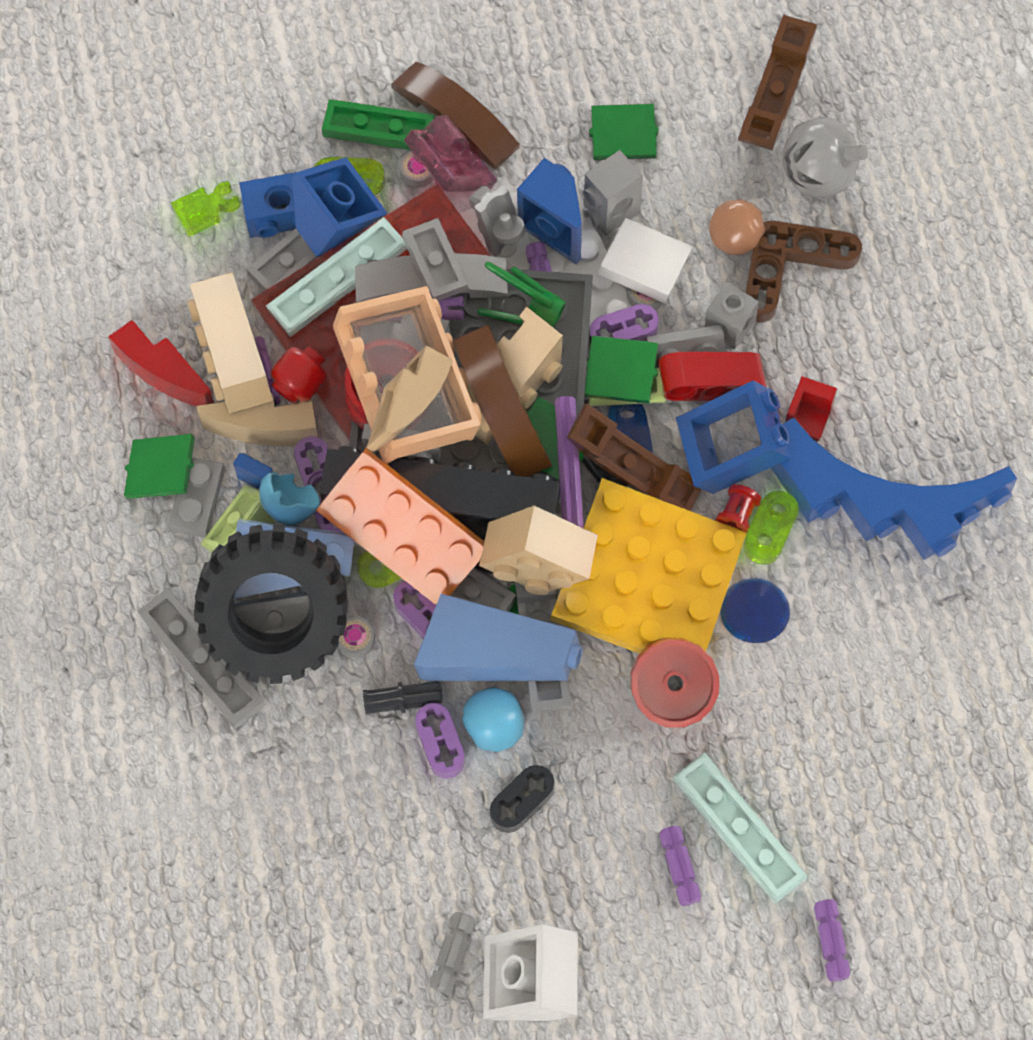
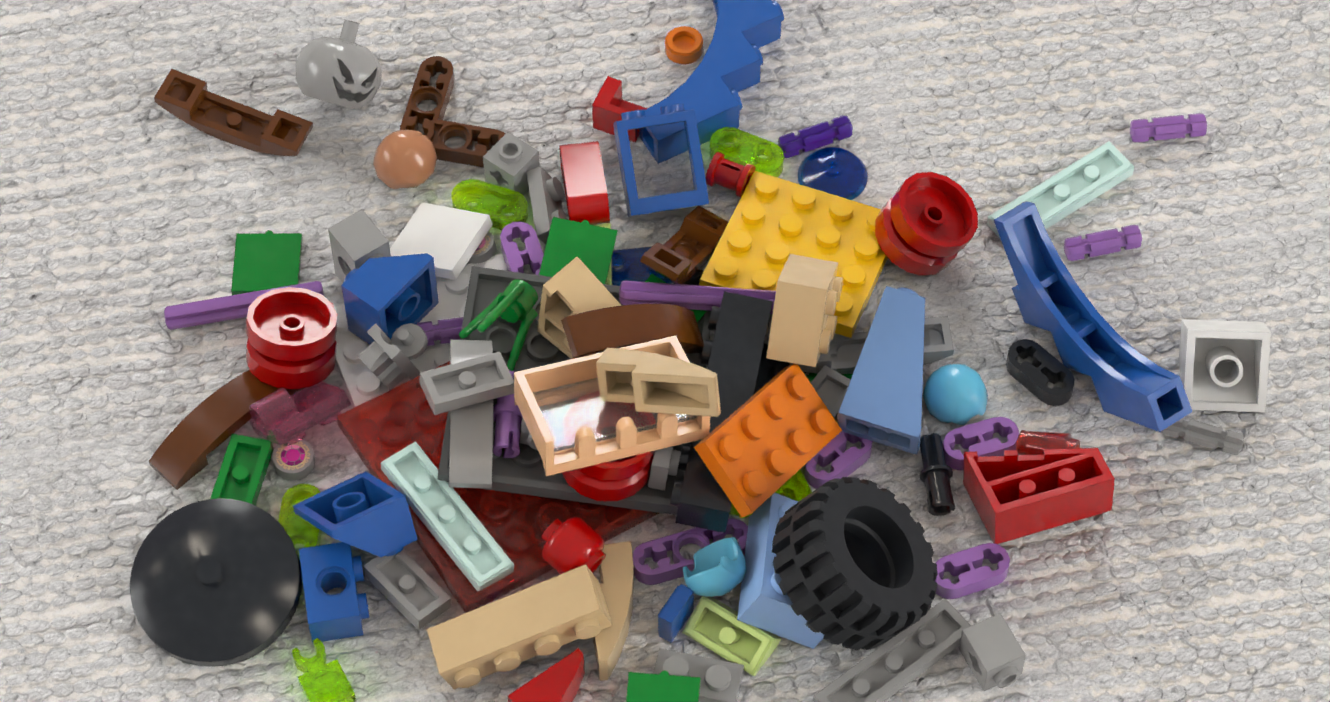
camera: 90 degrees left, 10 degrees down
none -> black dish [130,498,302,667]
none -> medium lavender axle [164,281,324,330]
none -> red wheel [246,287,338,389]
none -> clear neon green plate [451,179,529,230]
none -> orange tile [665,26,703,64]
none -> dark purple axle [778,115,853,158]
none -> medium lavender beam [934,543,1010,599]
none -> light grey brick [959,613,1026,691]
none -> red wedge [963,448,1115,544]
none -> blue arch [994,201,1193,432]
none -> clear red cone [1015,430,1080,455]

